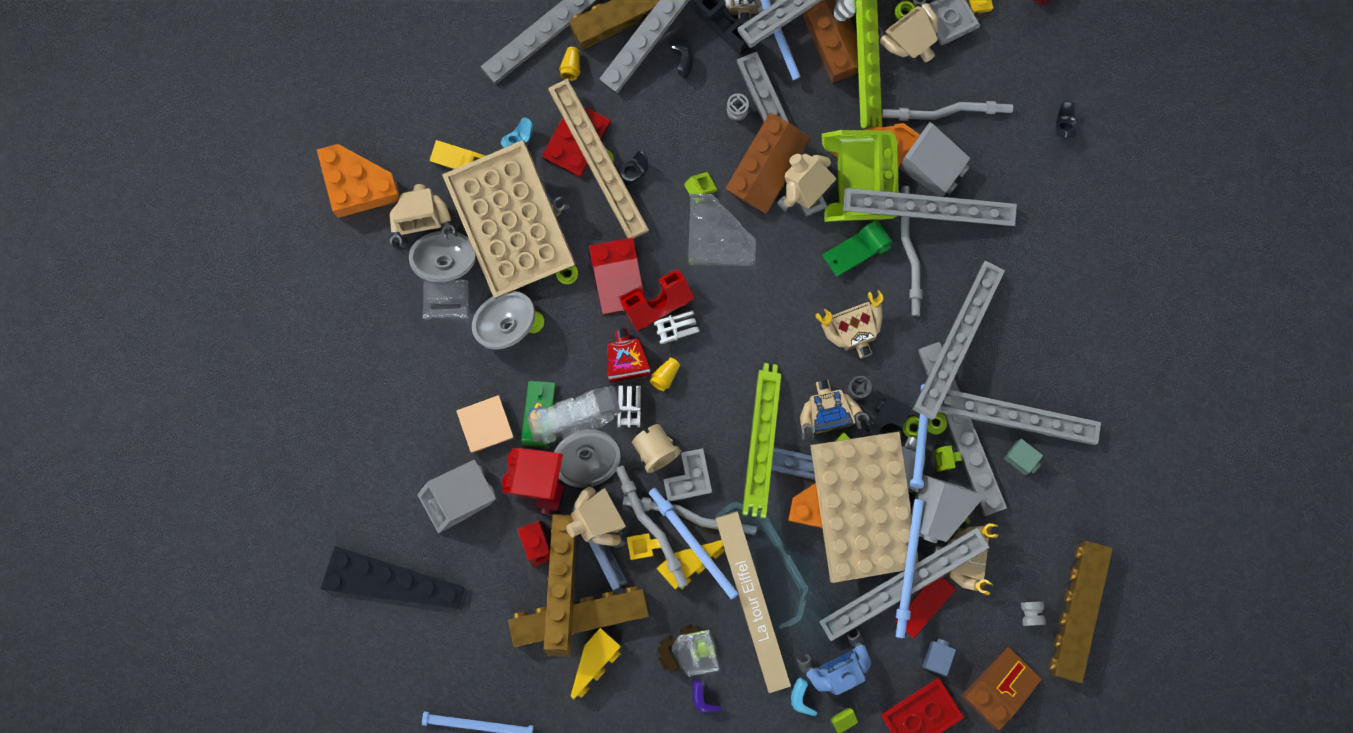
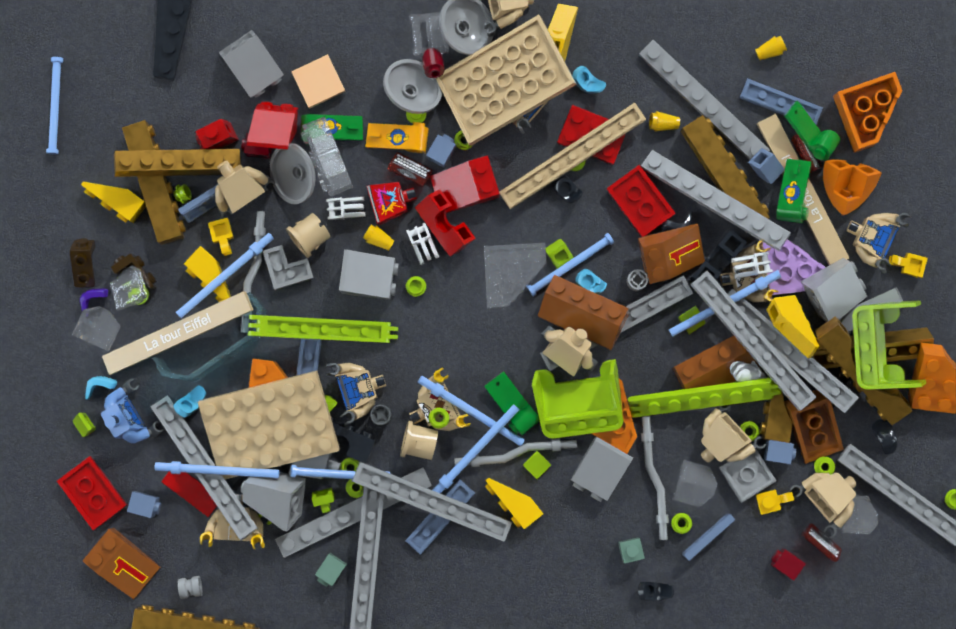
camera: 90 degrees right, 5 degrees up
light grey bar [616,466,688,588] -> none
light grey plate [843,188,1017,226] -> none
none -> dark brown bracket [69,238,95,287]
none -> clear slope [71,306,121,351]
none -> medium azure hair [173,385,206,418]
none -> lime plate [174,184,192,204]
none -> light grey slope [339,249,399,300]
none -> light orange door [366,122,429,153]
none -> slope [387,152,433,188]
none -> tan piece [400,421,438,460]
none -> lime plate [406,276,426,297]
none -> sand blue tile [406,480,475,555]
none -> light blue bar [418,376,525,446]
none -> dark red brick [422,48,445,78]
none -> sand blue brick [426,134,456,168]
none -> lime plate [429,408,449,428]
none -> light blue bar [433,404,519,493]
none -> yellow slope [485,478,543,529]
none -> lime slope [523,451,551,479]
none -> light blue bar [527,233,614,297]
none -> medium azure hair [575,269,607,295]
none -> red plate [606,165,676,237]
none -> sand green brick [618,537,645,563]
none -> dark orange slope [638,224,705,284]
none -> lime plate [671,513,692,534]
none -> clear slope [673,460,717,507]
none -> lime slope [678,306,706,334]
none -> sand blue tile [682,513,735,561]

